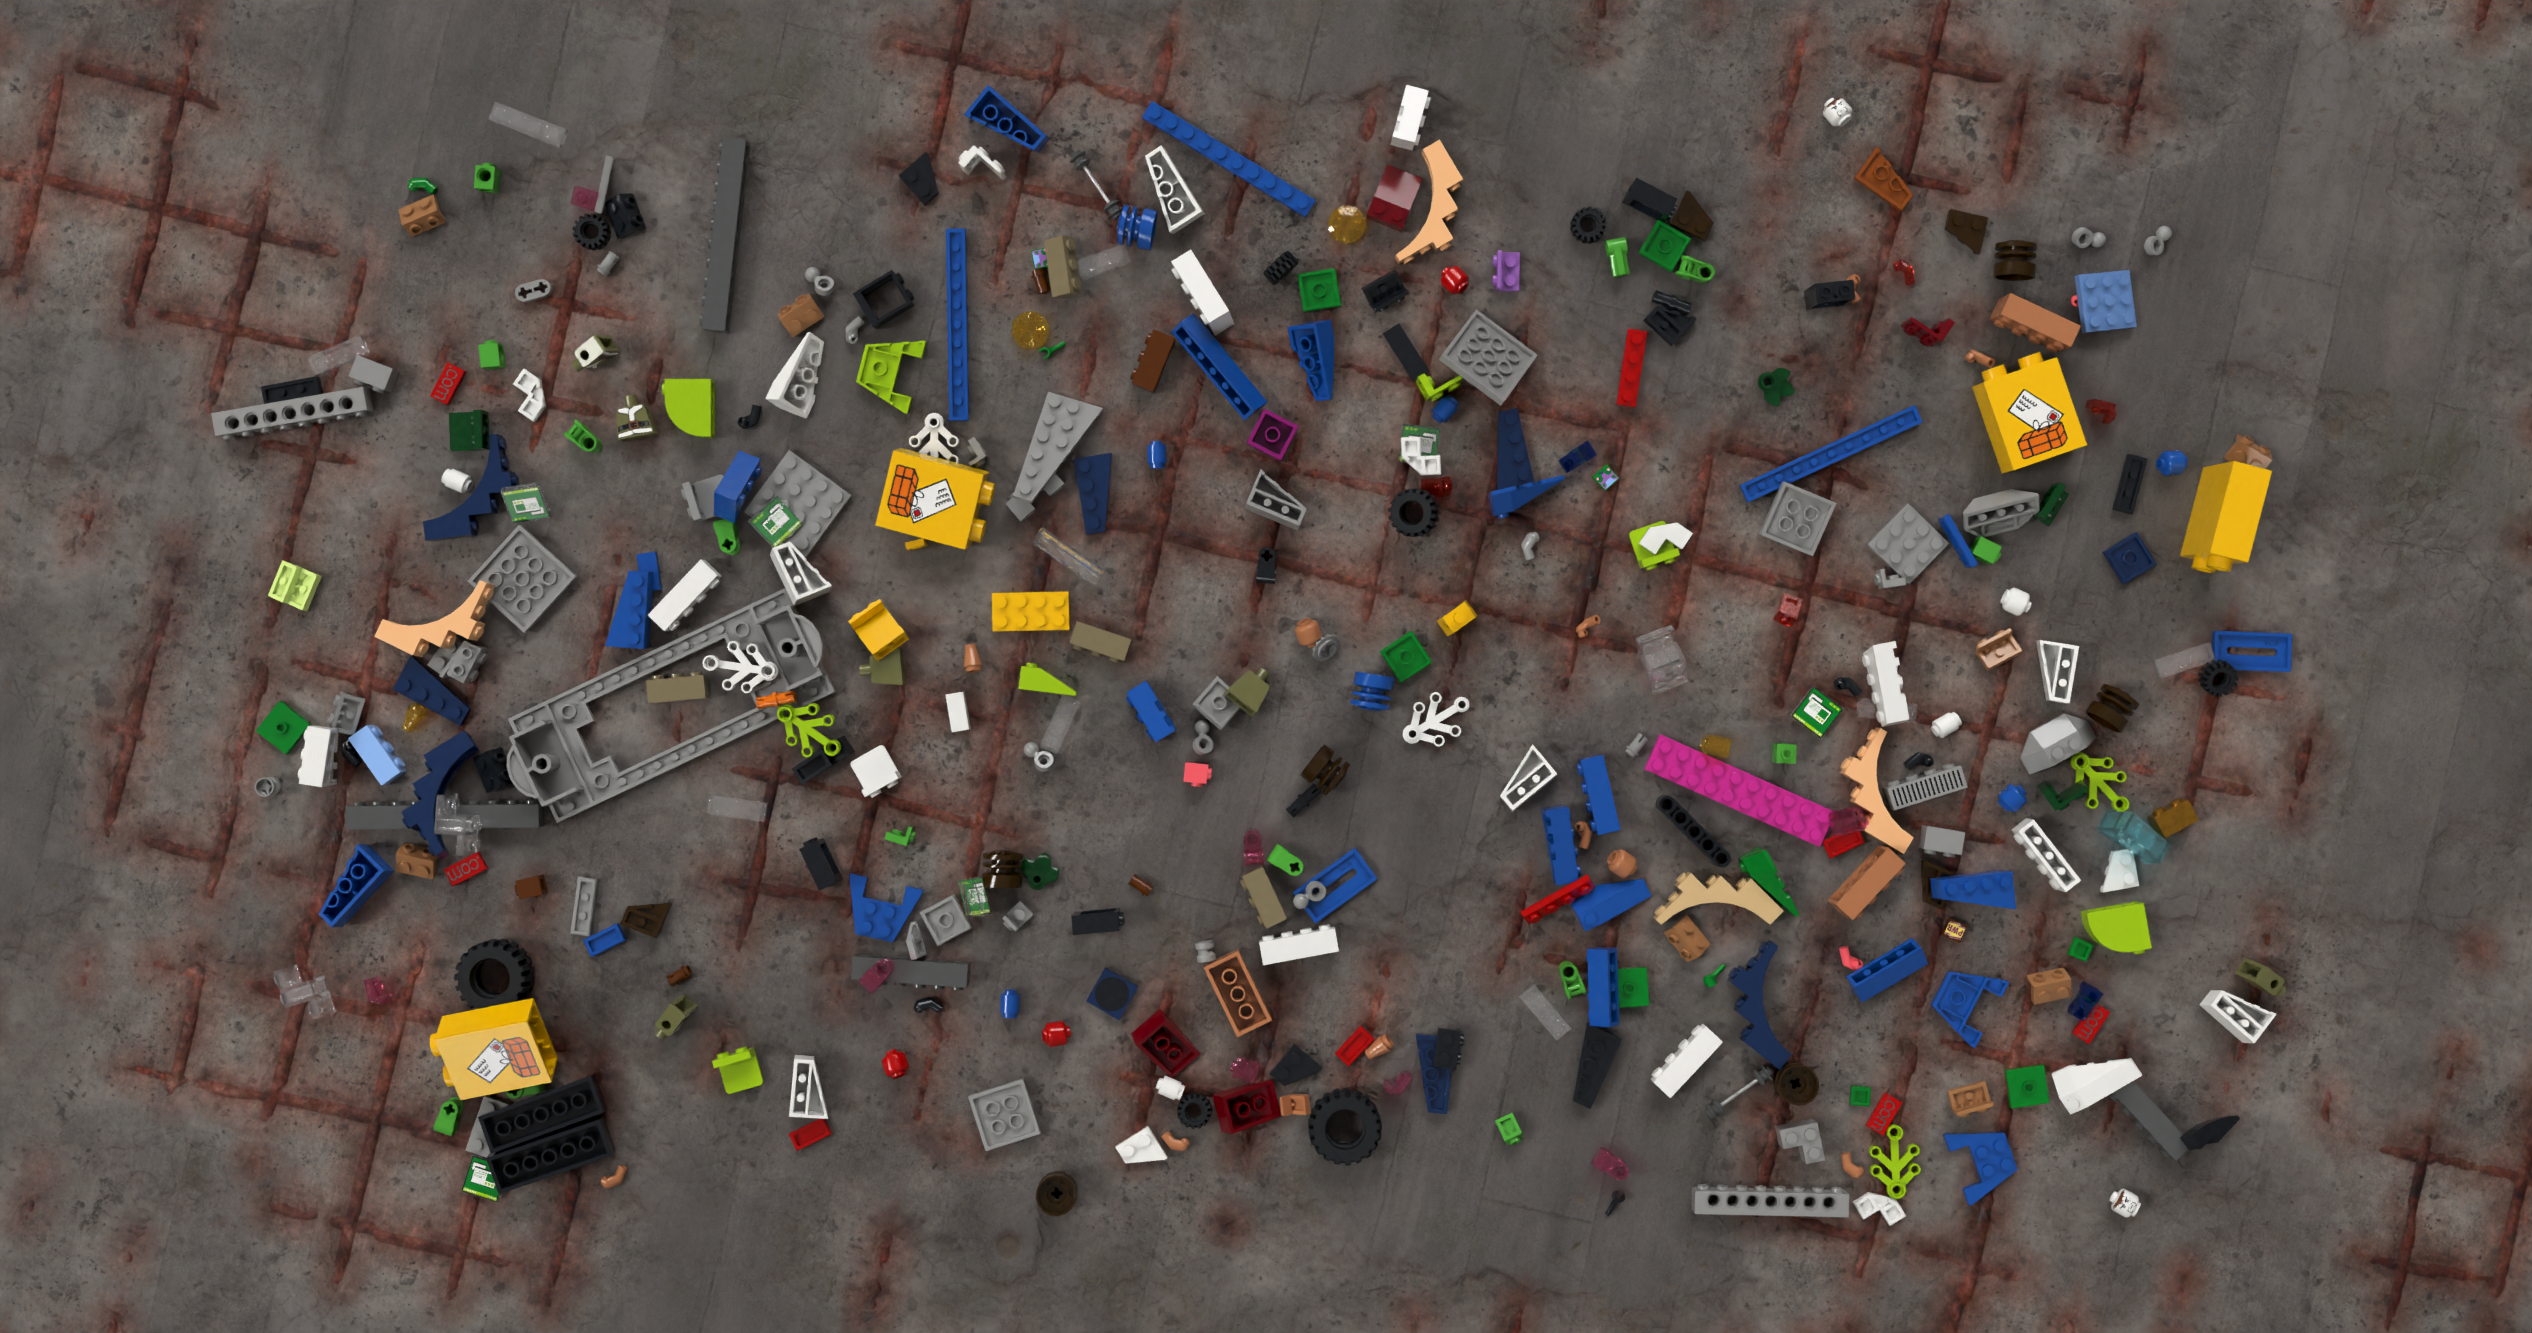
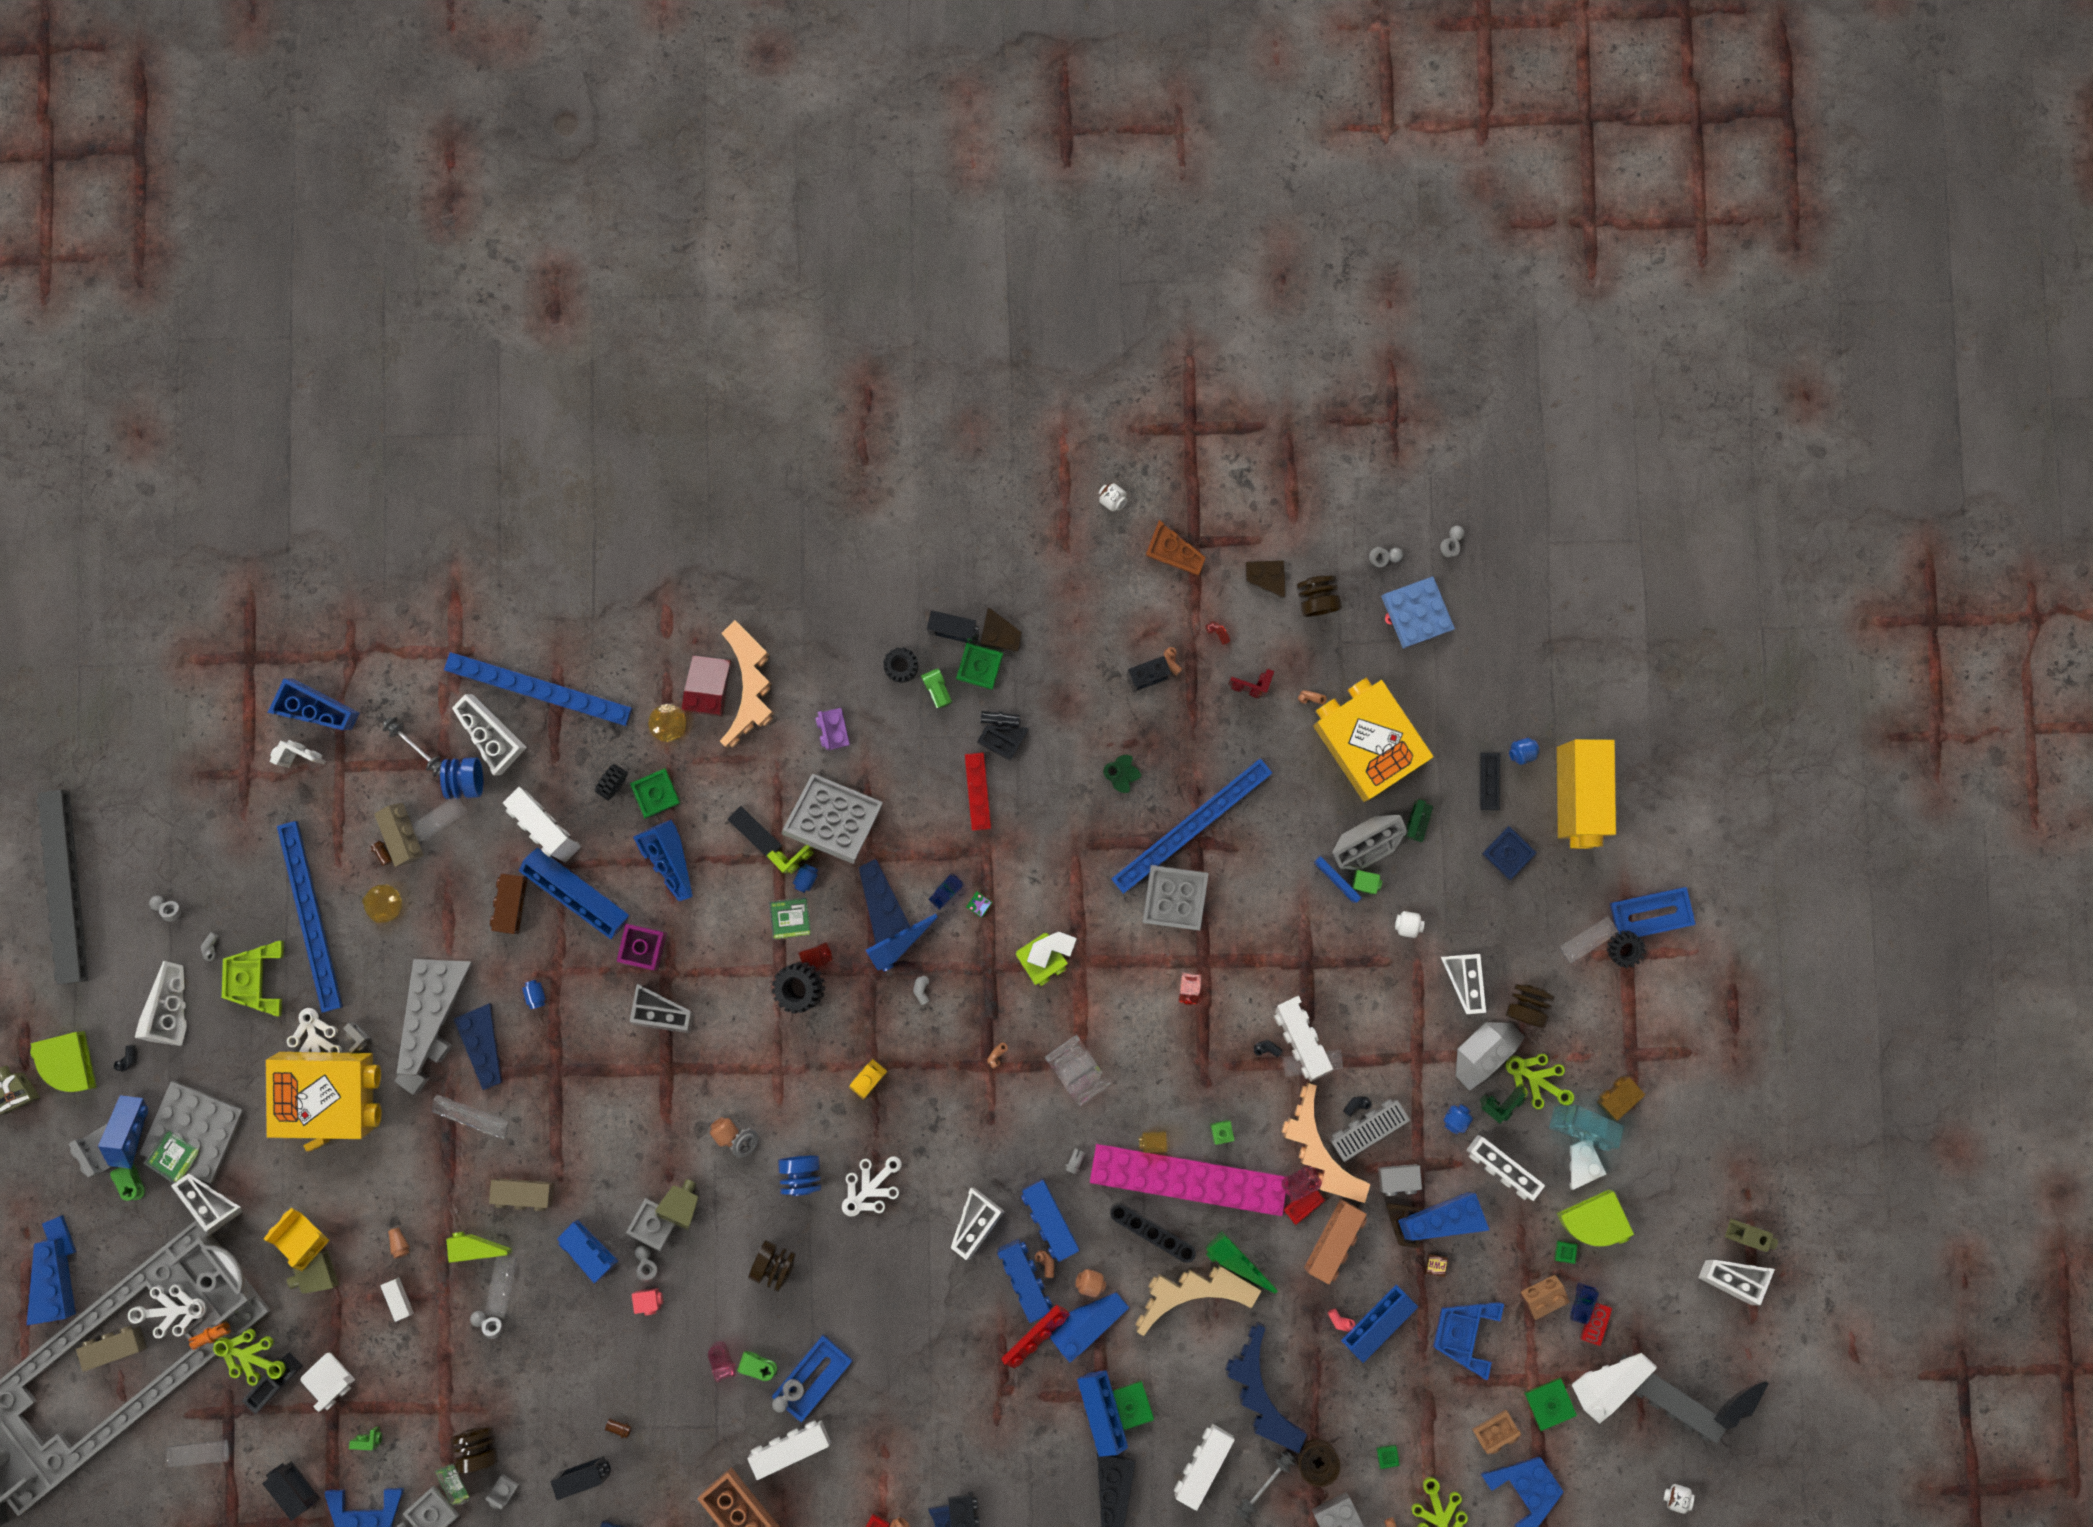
camera: 15 degrees left, 5 degrees down
white brick [648,559,721,631] -> none
medium nougat bracket [778,293,825,338] -> none
black window [853,270,915,329] -> none
black wing [899,152,939,206] -> none
yellow plate [992,591,1070,632] -> none
dark green plate [1022,853,1060,890] -> none
tile [1031,248,1048,270] -> none
green hand [1039,341,1066,359] -> none
light grey wheel [1195,940,1216,963] -> none
dark tan brick [1240,865,1287,929] -> none
black piece [1256,547,1276,584] -> none
black pin [1286,783,1322,818] -> none
black bracket [1361,269,1409,312] -> none
green plate [1379,630,1433,683] -> none
white wedge [1390,85,1431,151] -> none
white tile [1401,437,1441,476] -> none
red head [1441,266,1469,295] -> none
clear plate [1519,984,1571,1041] -> none
bright green piece [1558,961,1587,1000] -> none
medium nougat bracket [1664,915,1711,962] -> none
bright green piece [1675,255,1715,284] -> none
green hand [1703,964,1726,988] -> none
tile [1789,686,1844,739] -> none
red tile [1865,1092,1902,1136] -> none
light grey plate [1866,503,1949,585] -> none
light grey bracket [1874,569,1906,589] -> none
white brick [1931,712,1962,738] -> none
medium nougat bracket [1975,628,2022,671] -> none
nougat brick [1989,293,2081,353] -> none
clear red bracket [2086,399,2117,424] -> none
medium nougat bracket [2224,434,2272,469] -> none

